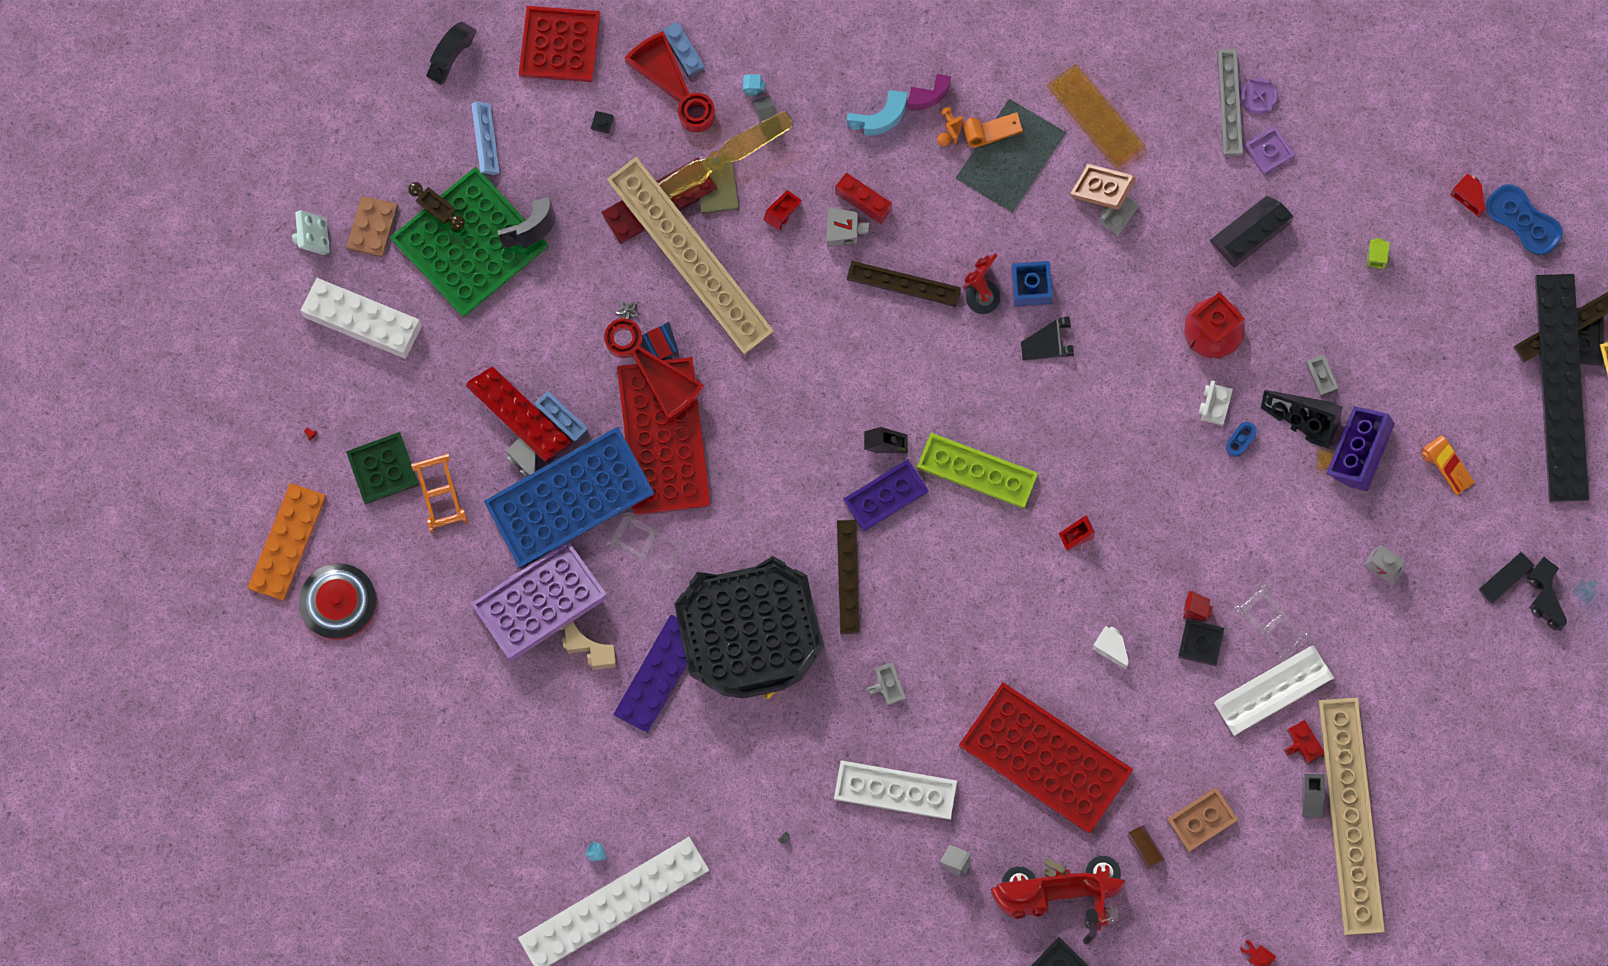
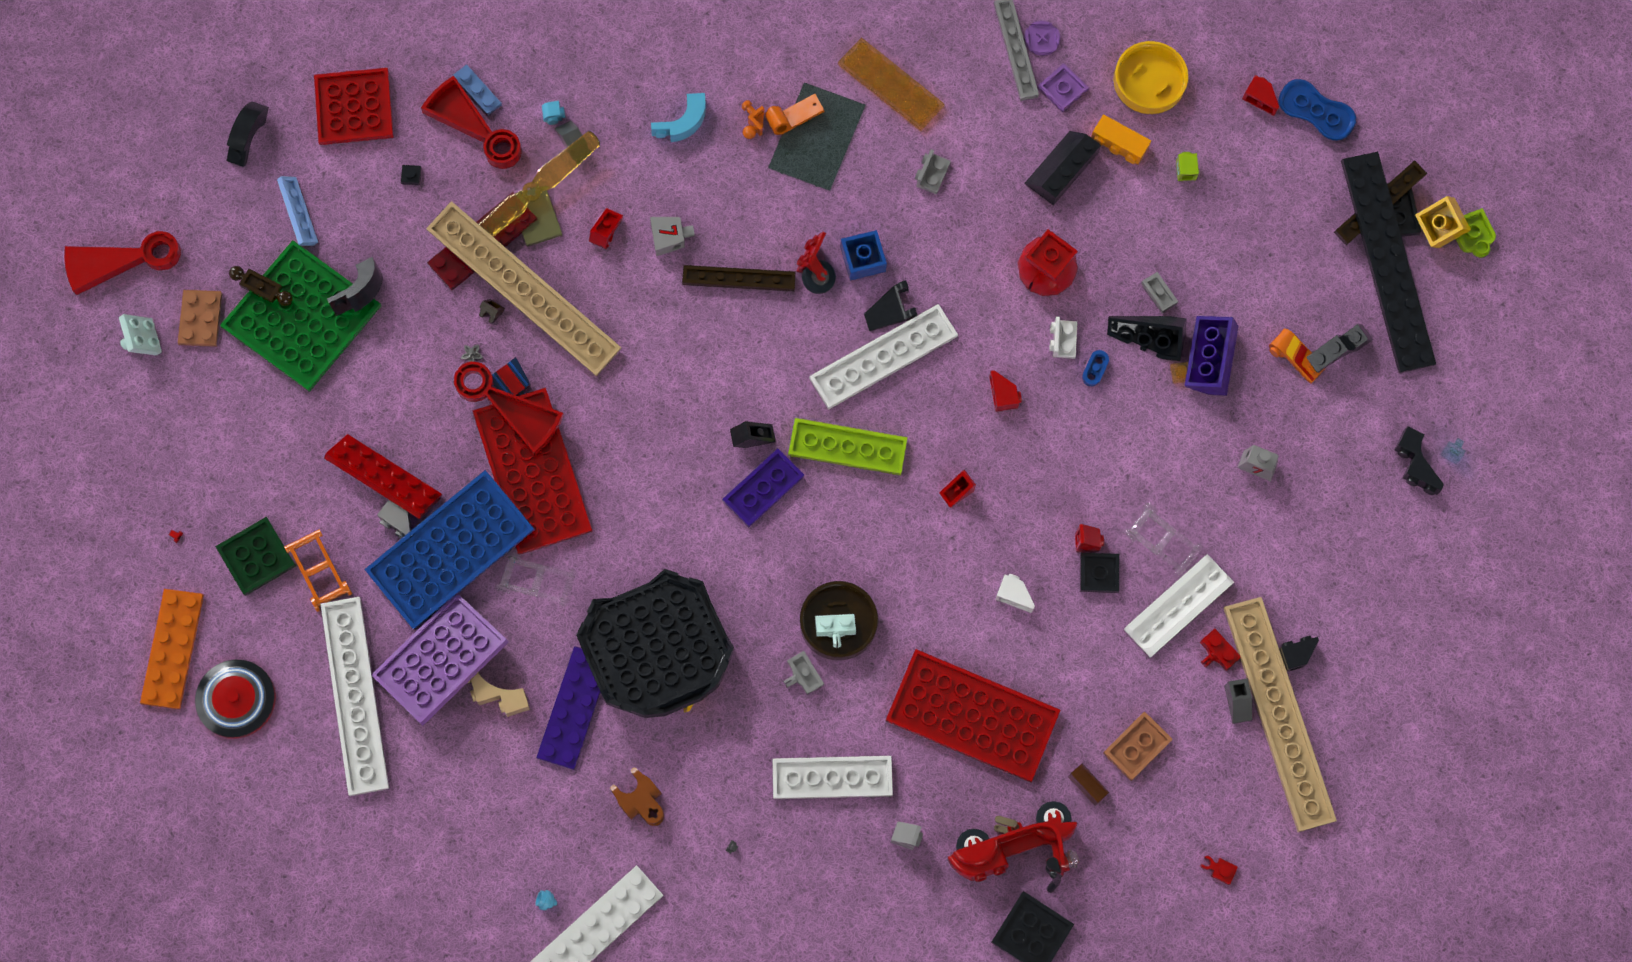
camera: 20 degrees left, 0 degrees up
white brick [300,278,422,359] -> none
medium blue plate [534,391,589,444] -> none
red brick [835,172,892,224] -> none
dark brown plate [837,520,860,634] -> none
magenta brick [908,74,951,111] -> none
plate [1070,164,1136,210] -> none
black tile [1479,551,1535,604] -> none
none -> red piece [64,231,181,295]
none -> white plate [321,597,389,796]
none -> dark brown tile [479,299,505,323]
none -> dark orange piece [610,767,664,826]
none -> dark brown piece [800,581,878,661]
none -> white plate [809,304,958,410]
none -> light aqua plate [815,614,856,648]
none -> red slope [989,370,1022,412]
none -> light orange brick [1091,114,1151,165]
none -> yellow piece [1113,41,1188,114]
none -> black slope [1279,636,1319,672]
none -> black arch [1306,324,1373,373]

